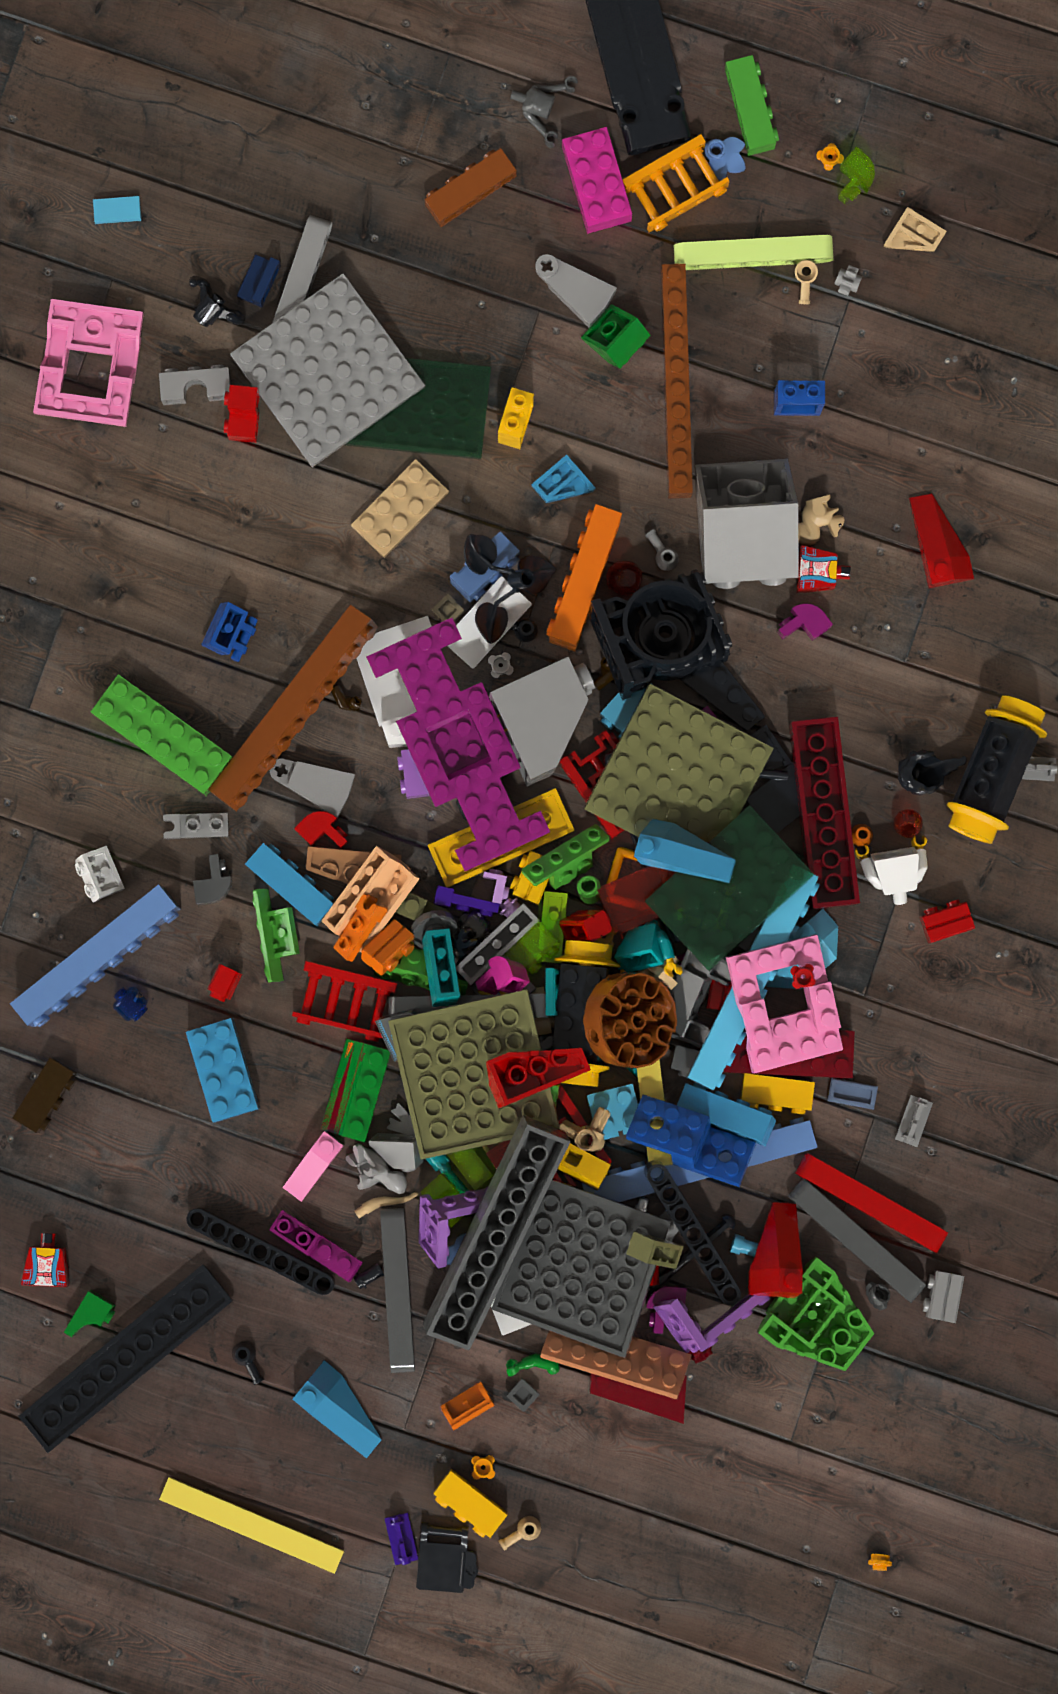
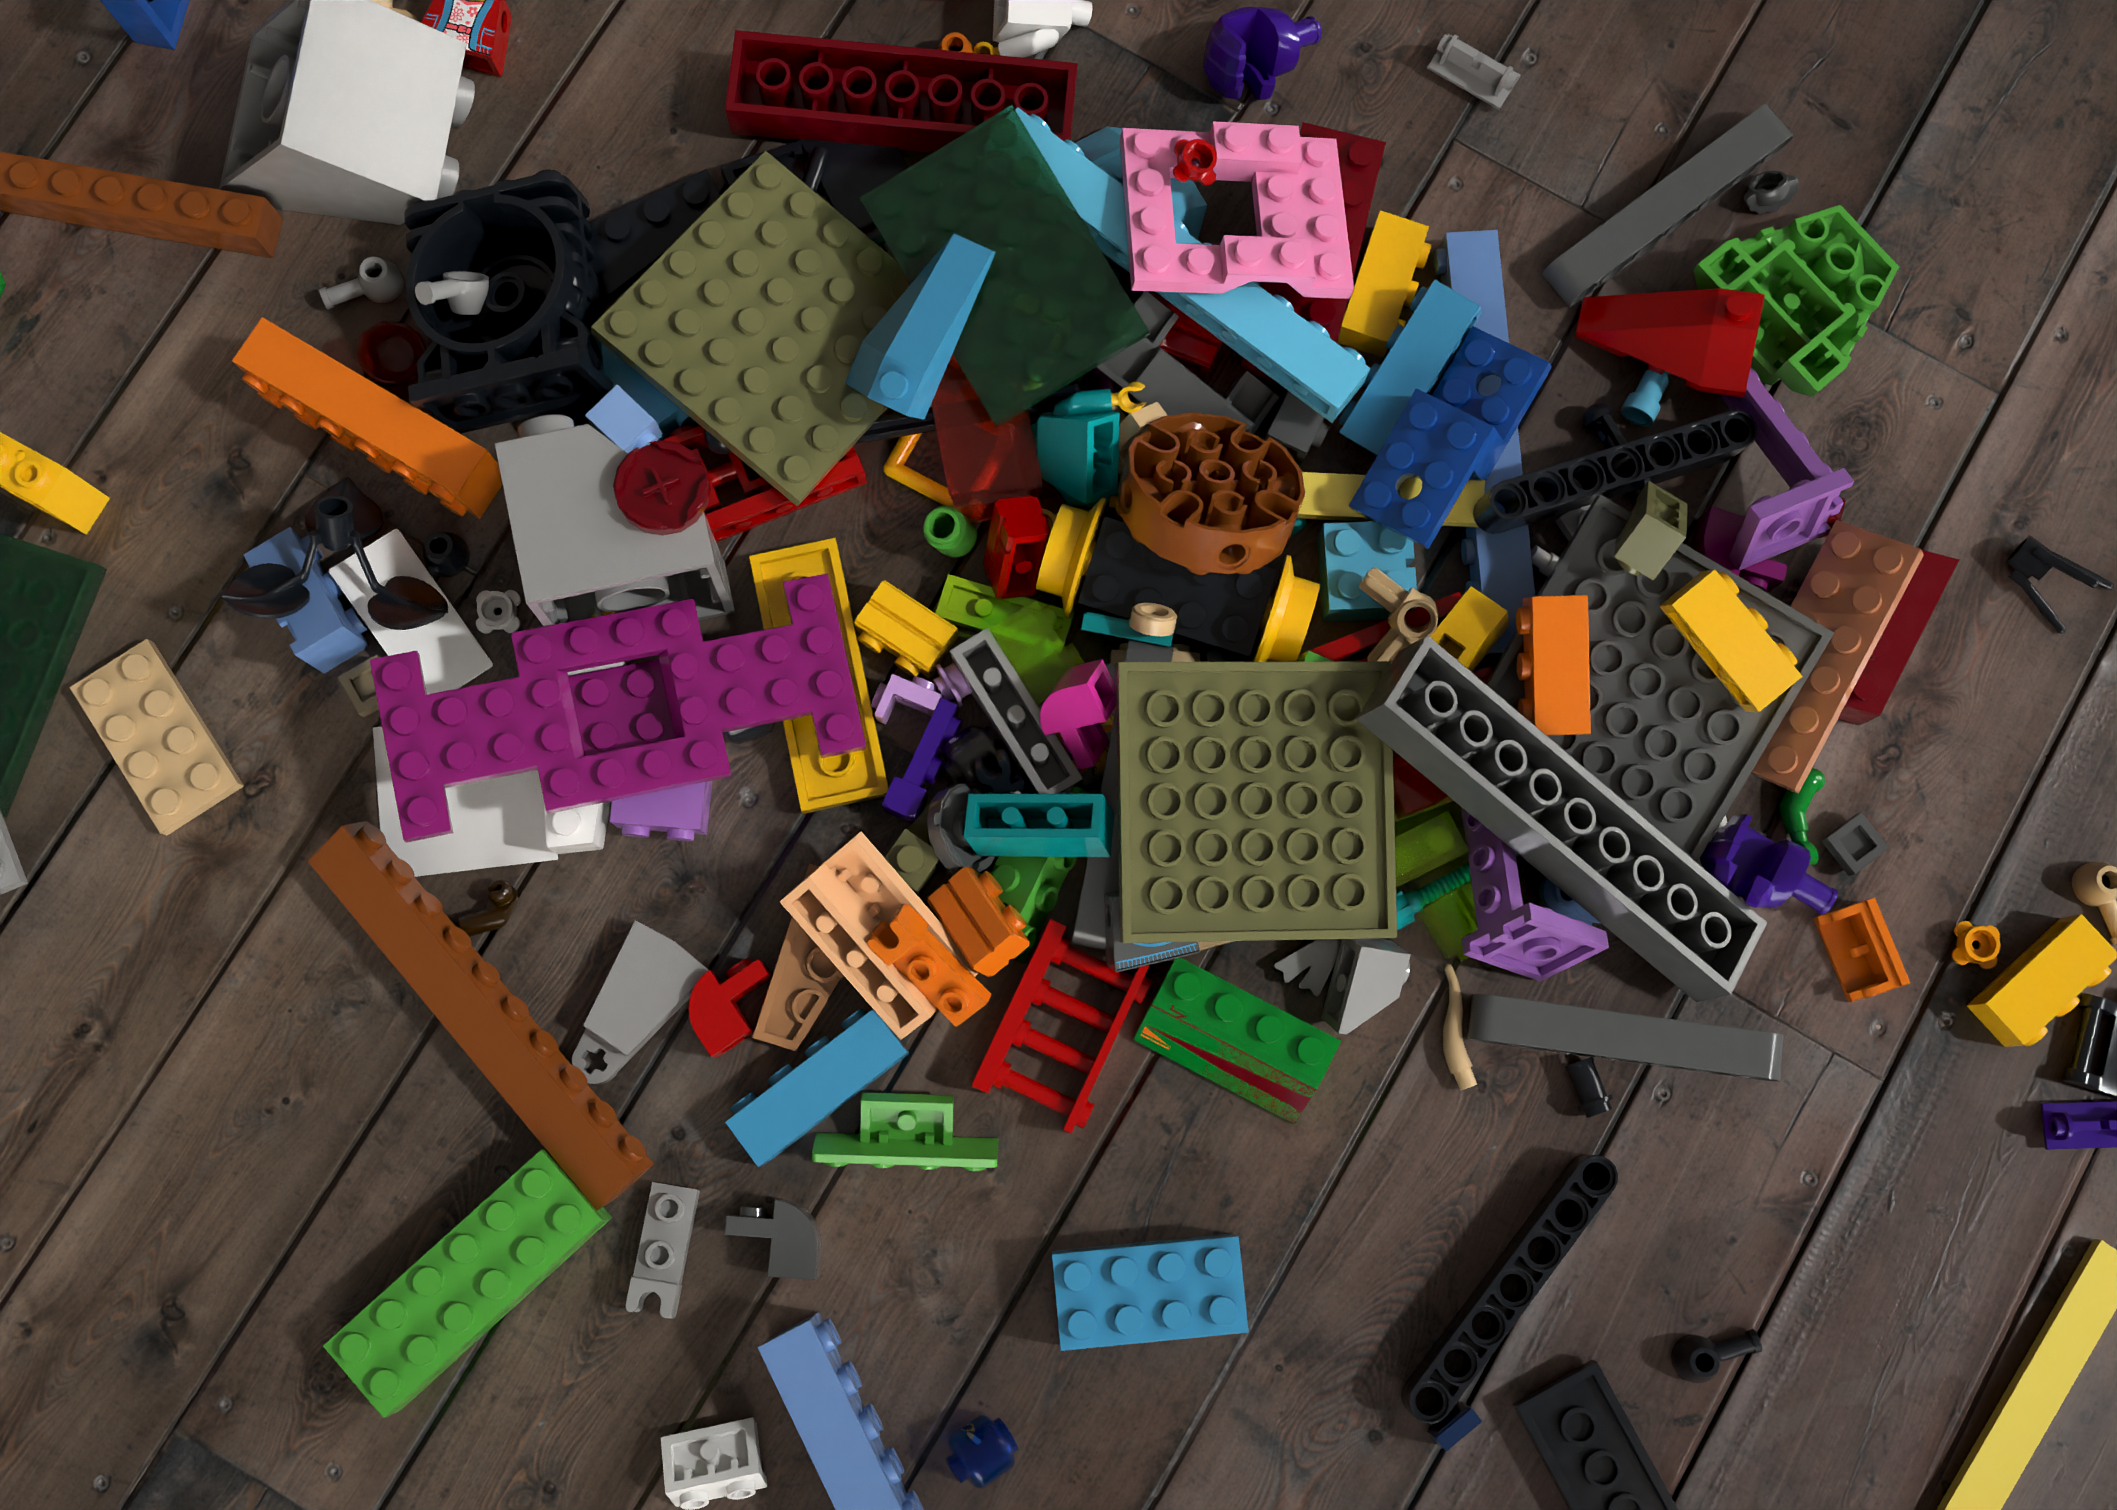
camera: 80 degrees left, 5 degrees down
blue brick [201,602,258,662] -> none
red brick [207,964,243,1002] -> none
magenta slope [269,1210,363,1282] -> none
bright pink slope [283,1131,344,1202] -> none
dark azure wedge [293,1360,382,1458] -> none
light grey animal [346,1143,407,1194] -> none
red wedge [486,1048,591,1108] -> none
bright green bracket [522,824,610,890] -> none
dark azure wing [531,455,596,503] -> none
magenta brick [777,604,833,641] -> none
red beam [795,1153,948,1253] -> none
sand blue tile [827,1078,878,1110] -> none
light grey brick [923,1270,965,1323] -> none
none -> light grey bar [415,271,489,315]
none -> light blue brick [585,385,662,453]
none -> dark red tile [613,440,711,536]
none -> tan tile [1129,603,1177,637]
none -> dark purple piece [1203,7,1322,100]
none -> dark blue tile [1427,1402,1482,1451]
none -> orange brick [1516,595,1591,735]
none -> yellow brick [1659,569,1803,712]
none -> dark purple piece [1700,814,1838,915]
none -> black plant [2006,535,2114,634]

